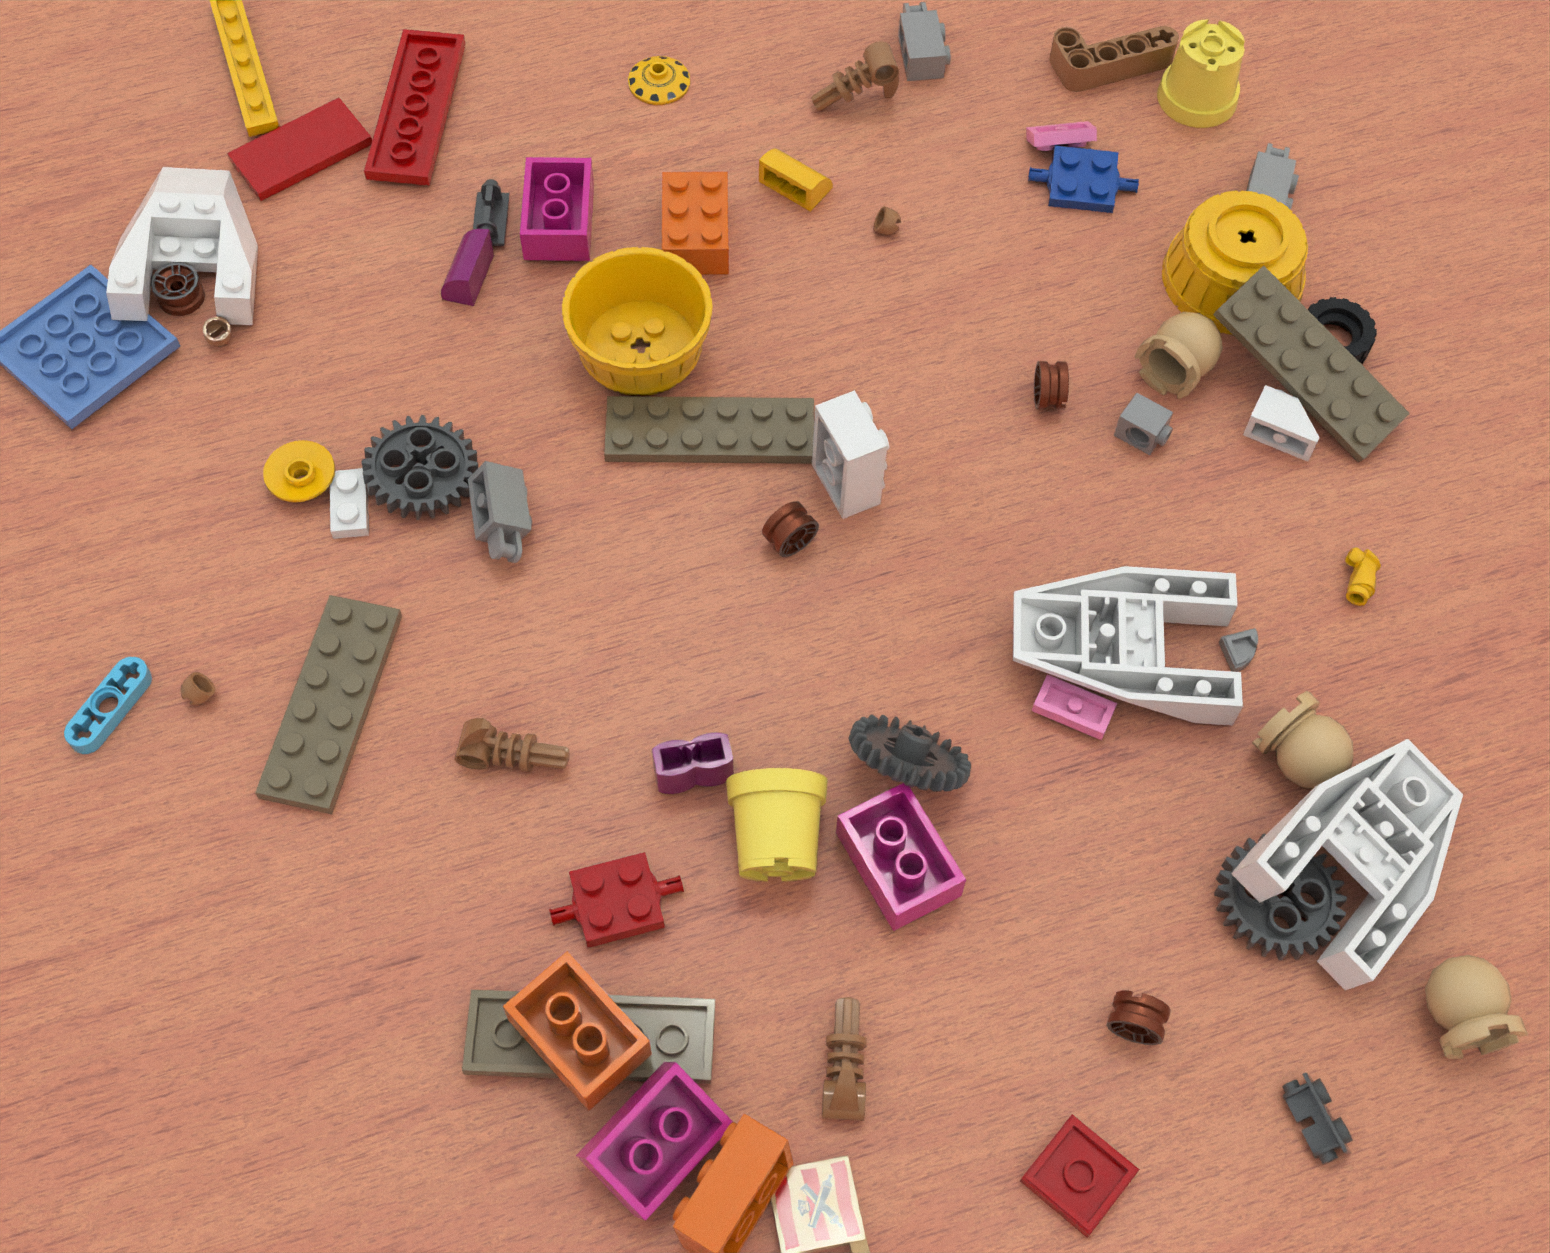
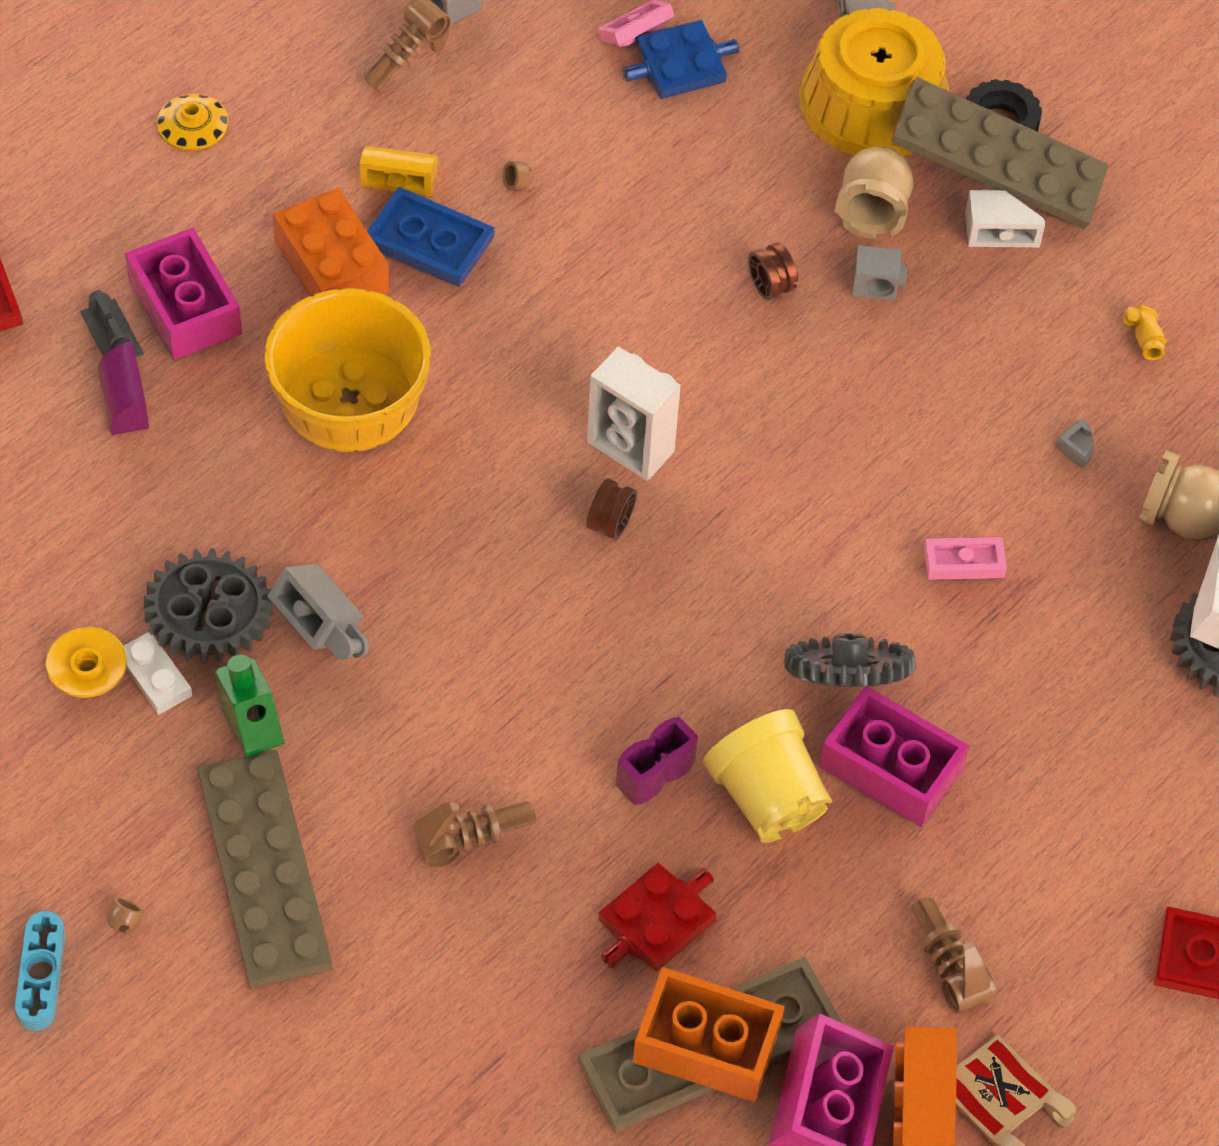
camera: 30 degrees left, 5 degrees down
dark tan plate [604,396,814,464] -> none
white wedge [1013,566,1243,726] -> none
copper wheel [1106,990,1171,1045] -> none
none -> green torso [215,655,285,757]
none -> blue plate [367,187,495,287]

